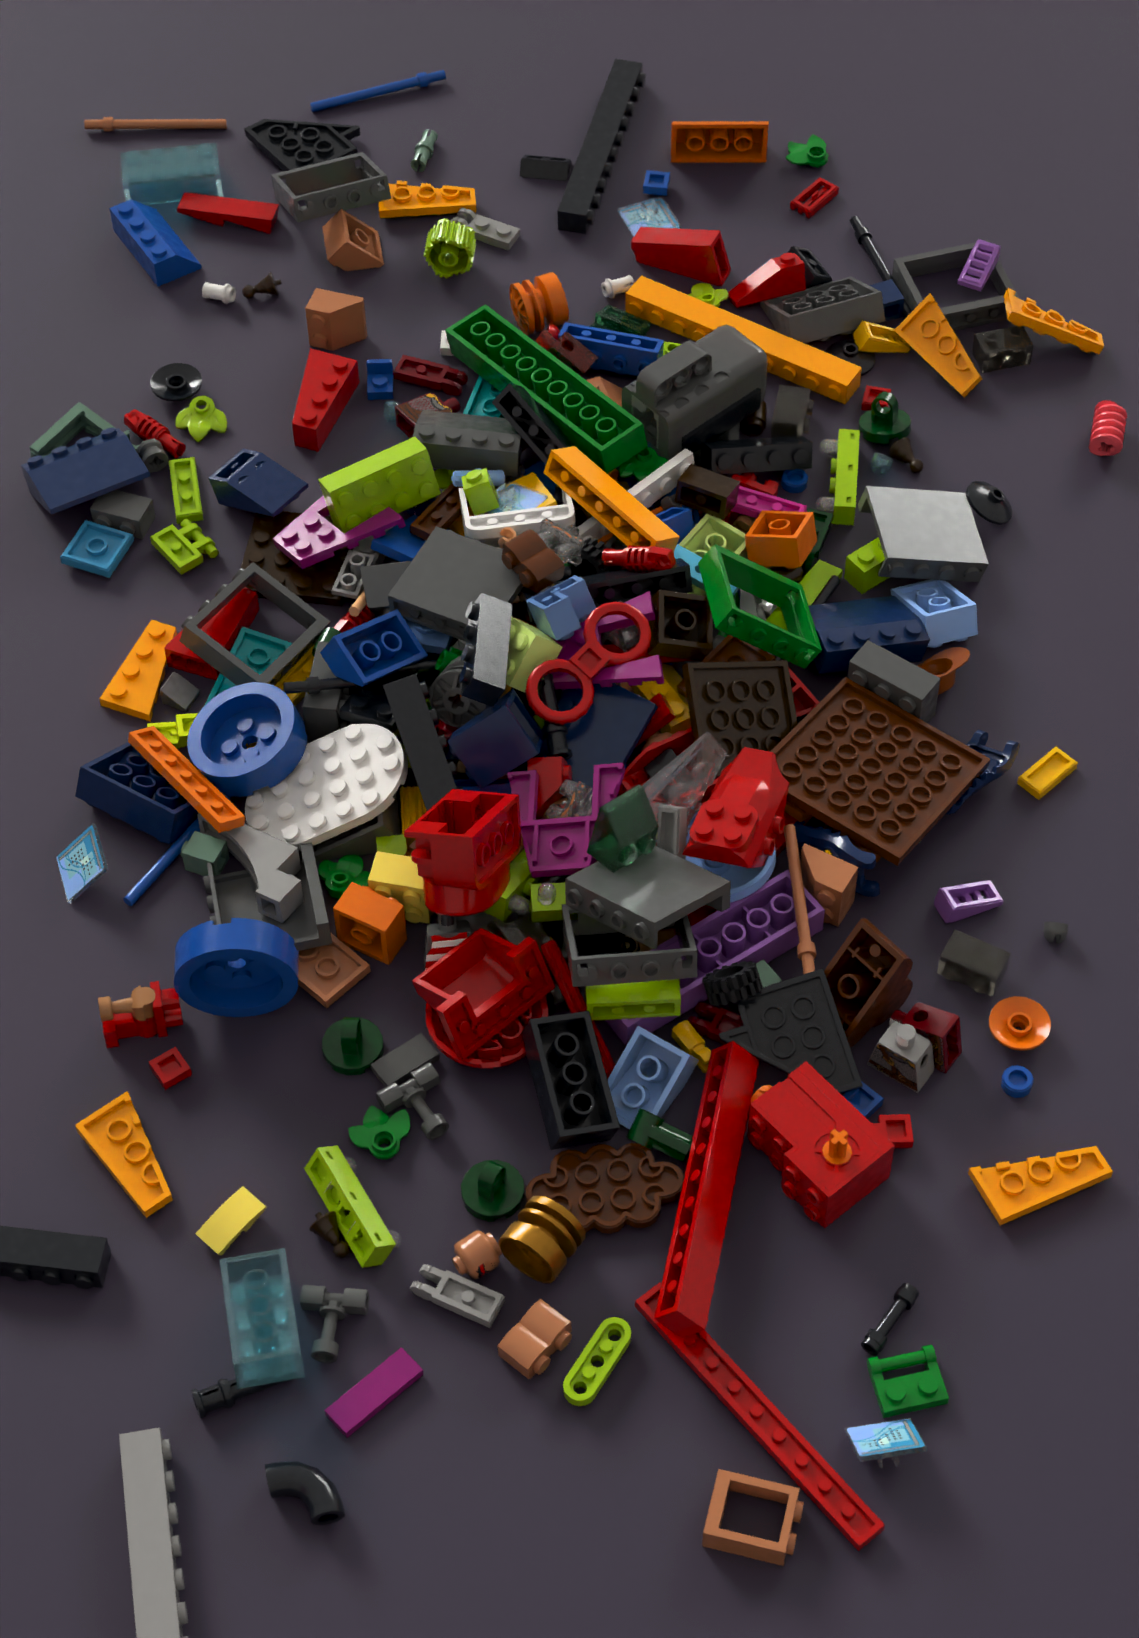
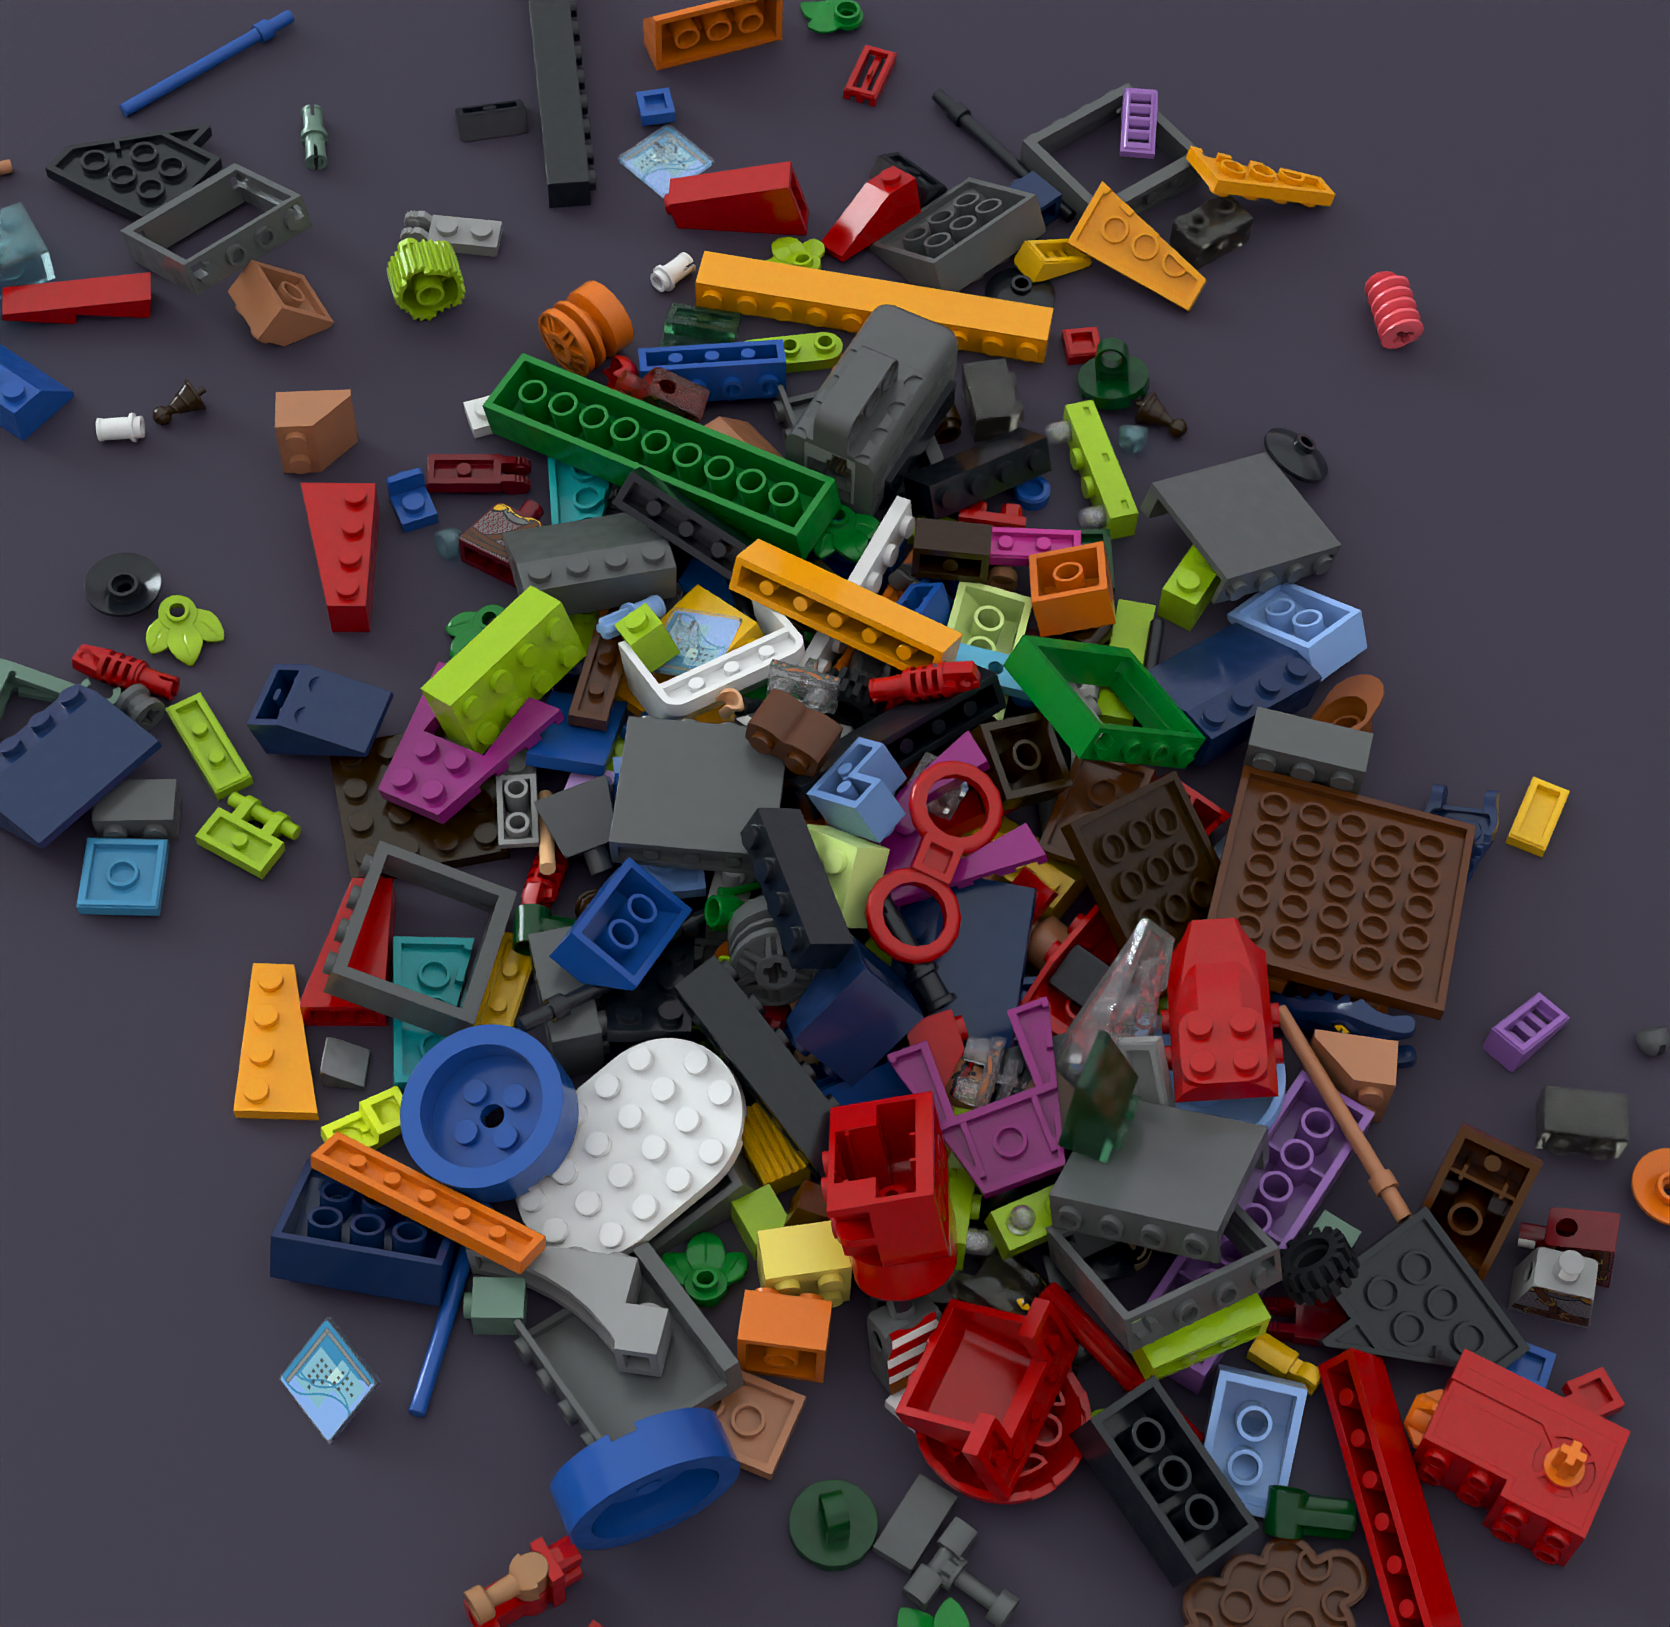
camera: 25 degrees left, 5 degrees up
light orange wing [379,181,477,218] -> none

